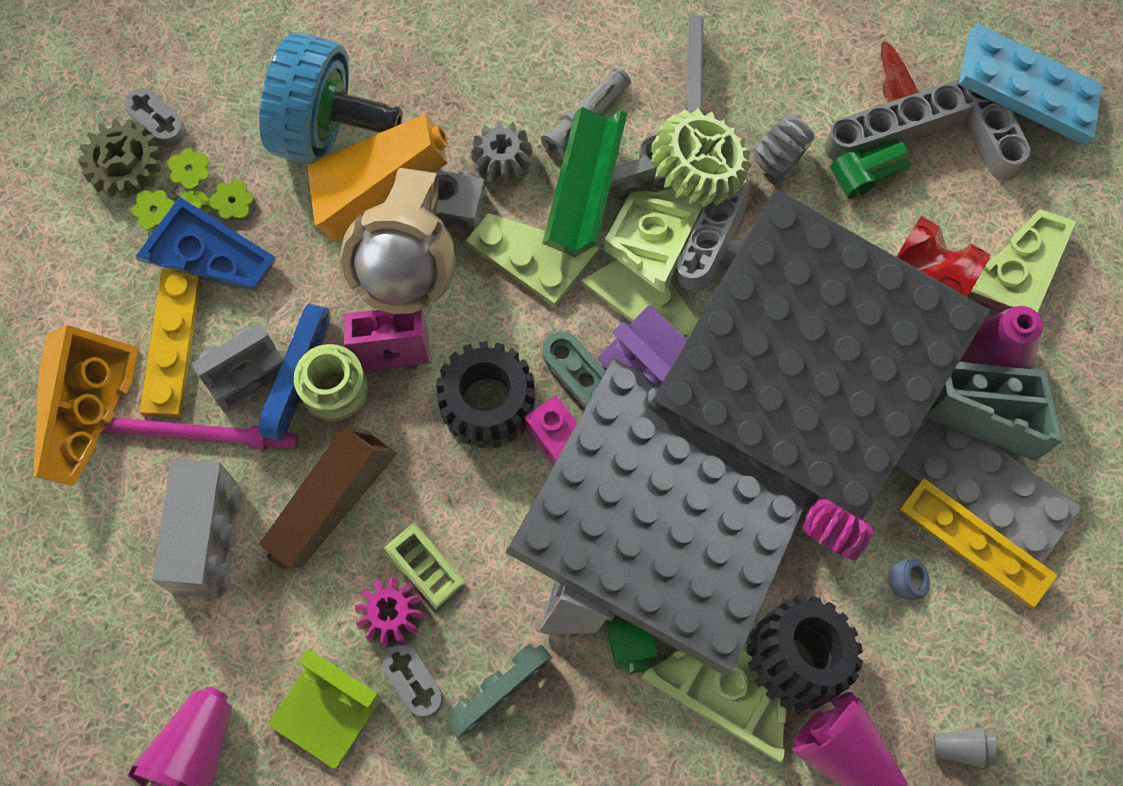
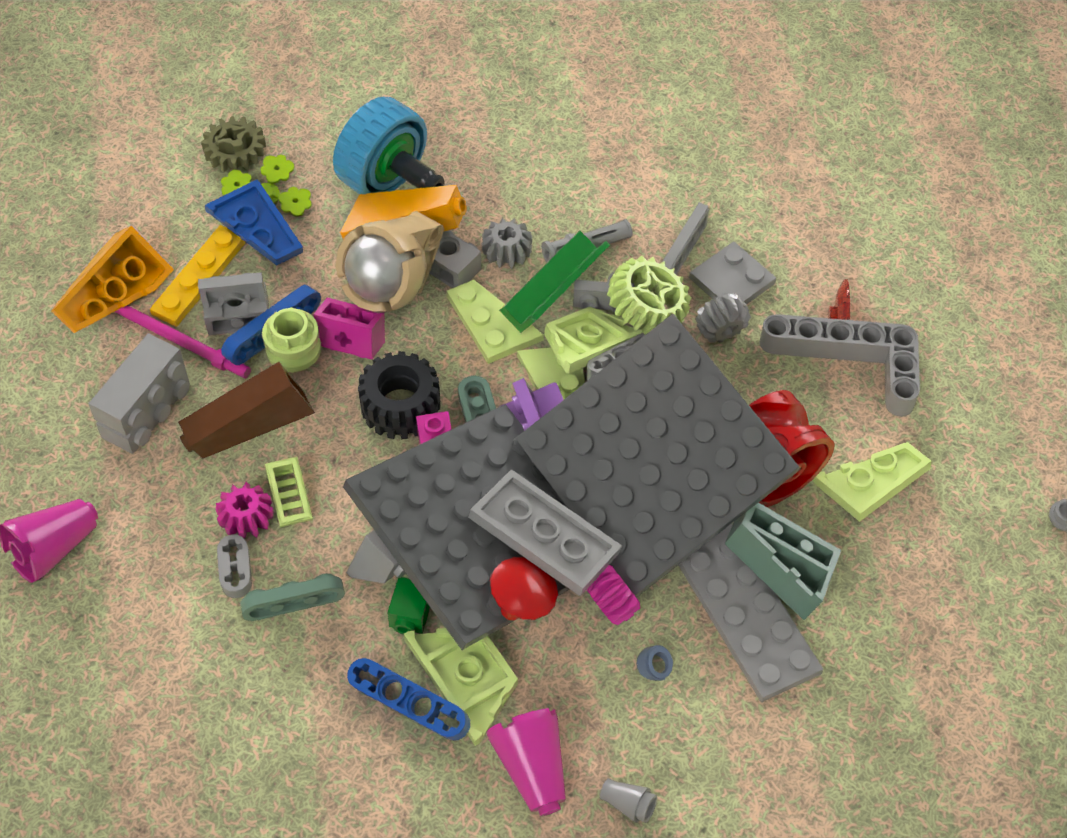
camera: 25 degrees right, 15 degrees down
light grey beam [124,88,186,147] -> none
lime bracket [268,648,383,769] -> none
black tyre [746,595,863,712] -> none
green piece [830,139,911,199] -> none
yellow plate [898,478,1058,609] -> none
medium azure plate [958,23,1102,146] -> none
dark pink cone [959,306,1043,369] -> none
none -> blue beam [347,658,471,741]
none -> light grey plate [468,469,622,596]
none -> red dish [490,557,558,621]
none -> light grey plate [689,241,776,305]

